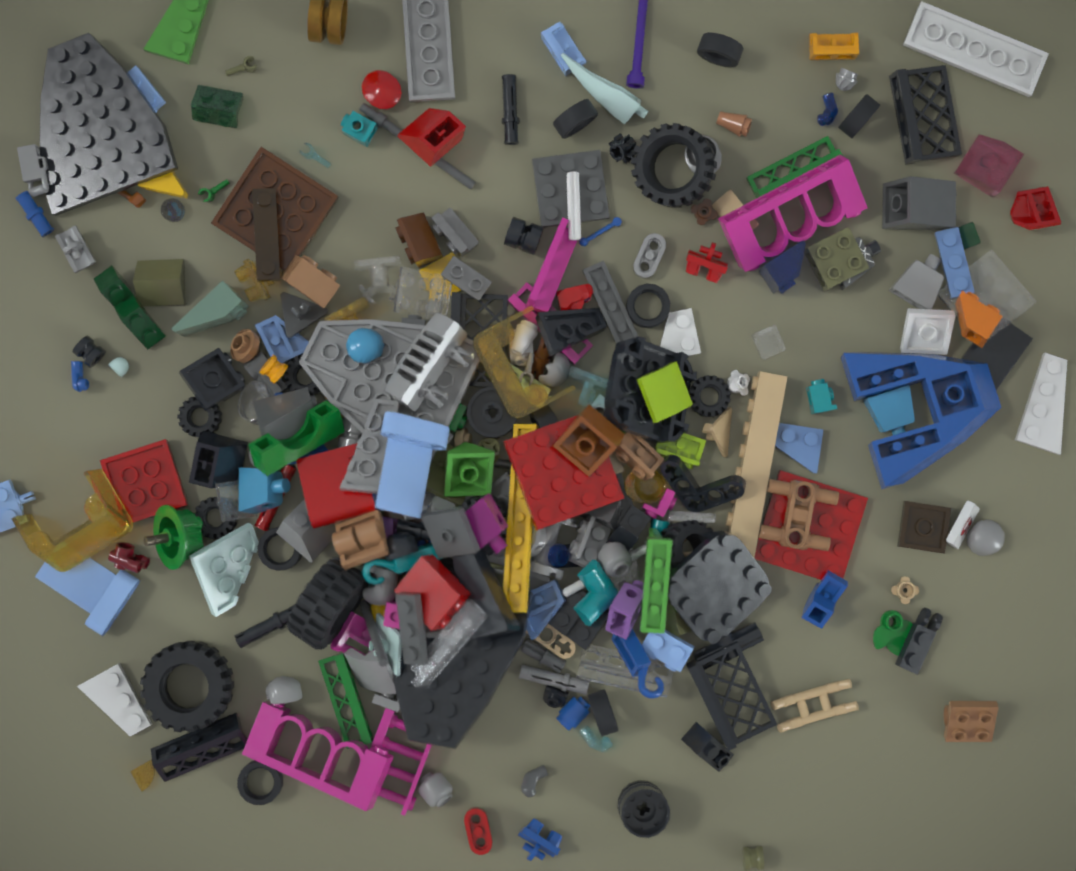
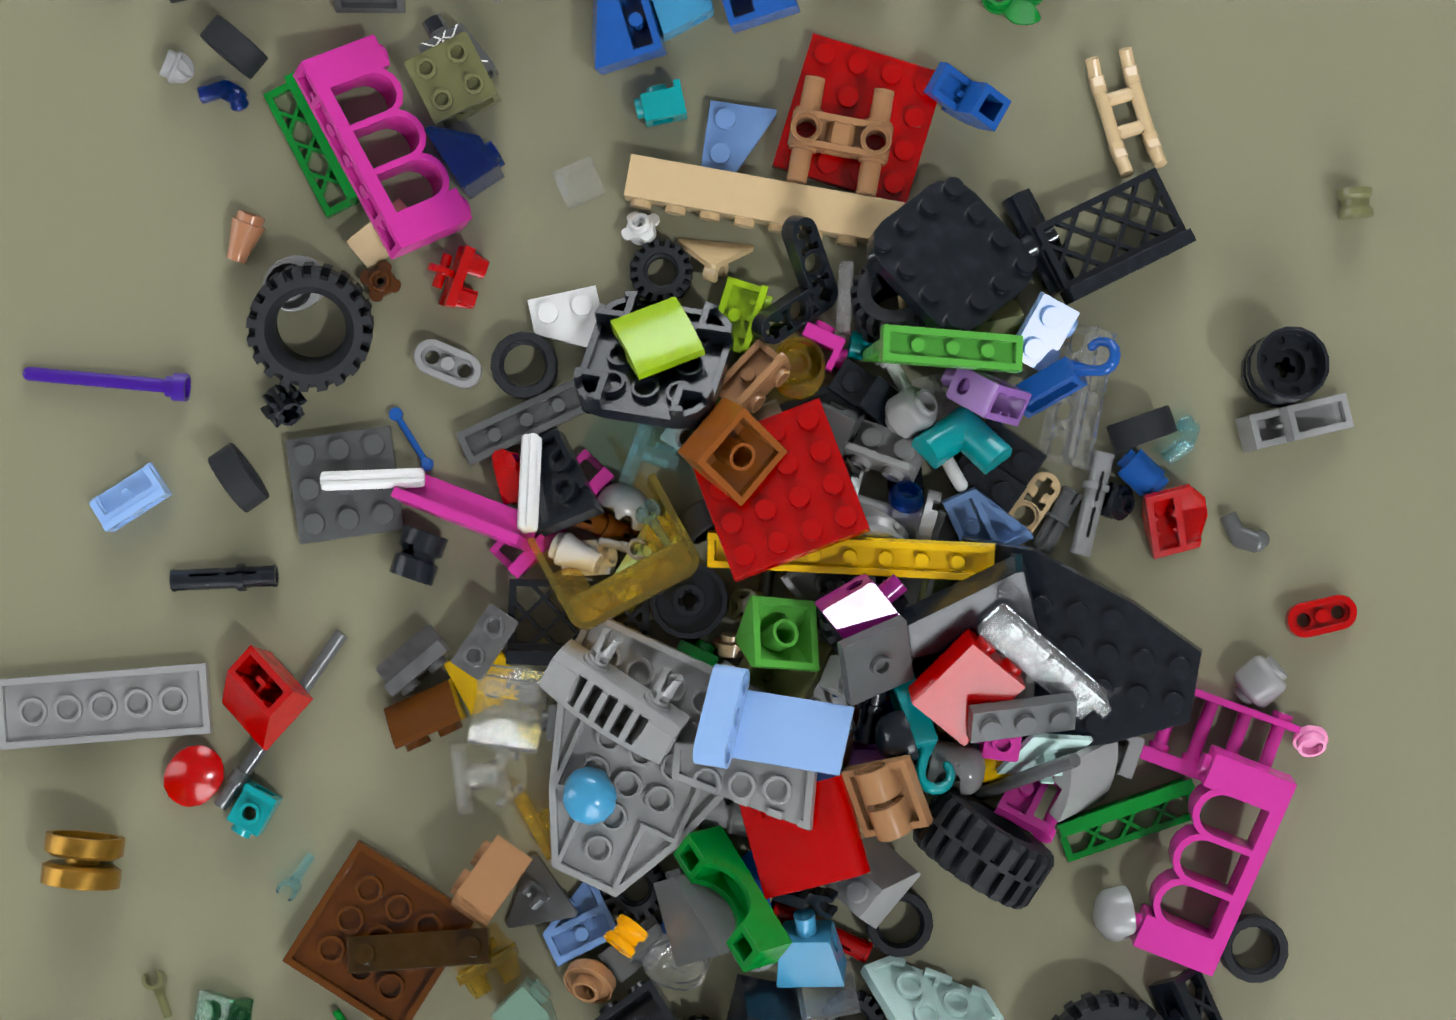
camera: 85 degrees left, 0 degrees up
black pin [234,604,295,648] -> none
blue hips [518,819,562,861] -> none
light aqua piece [561,53,648,124] -> none
black slope [681,722,734,772] -> none
black tyre [697,32,744,68] -> none
light orange hinge [809,33,859,60] -> none
none -> white axle [517,433,542,533]
none -> clear light blue hand [635,499,672,547]
none -> black plate [772,886,838,918]
none -> red slope [1141,484,1208,559]
none -> light grey slope [1235,393,1354,453]
none -> bright pink plate [1292,725,1328,757]

